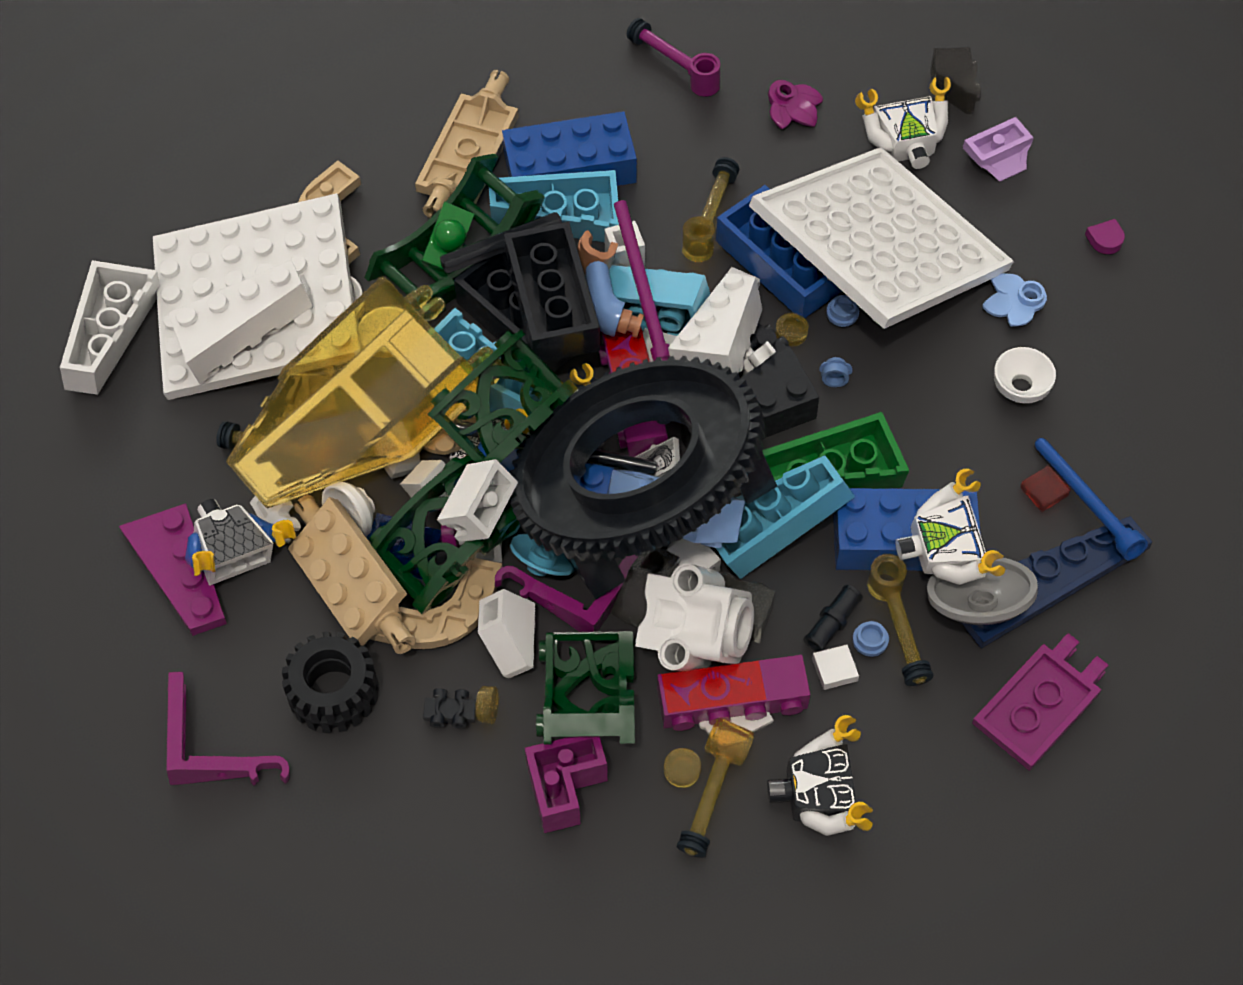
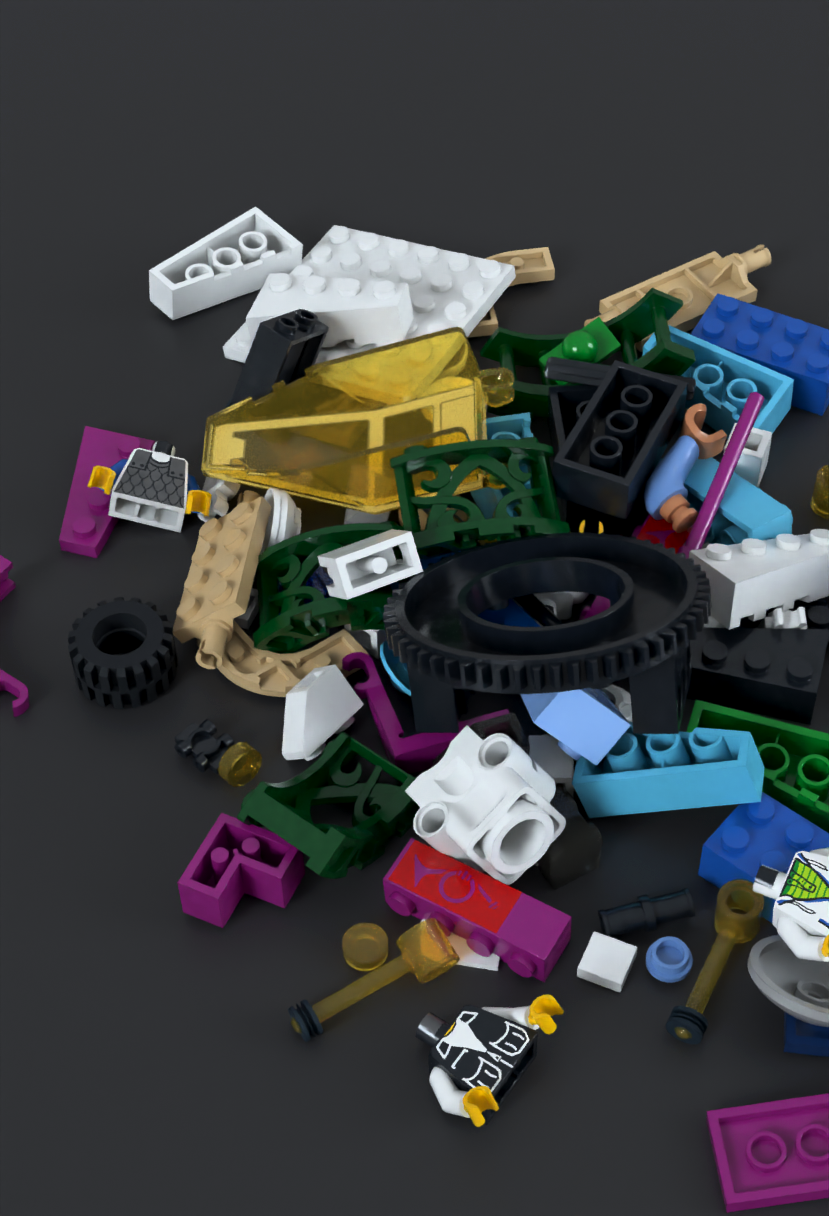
camera: 40 degrees right, 10 degrees down
none -> black window [231,309,329,420]

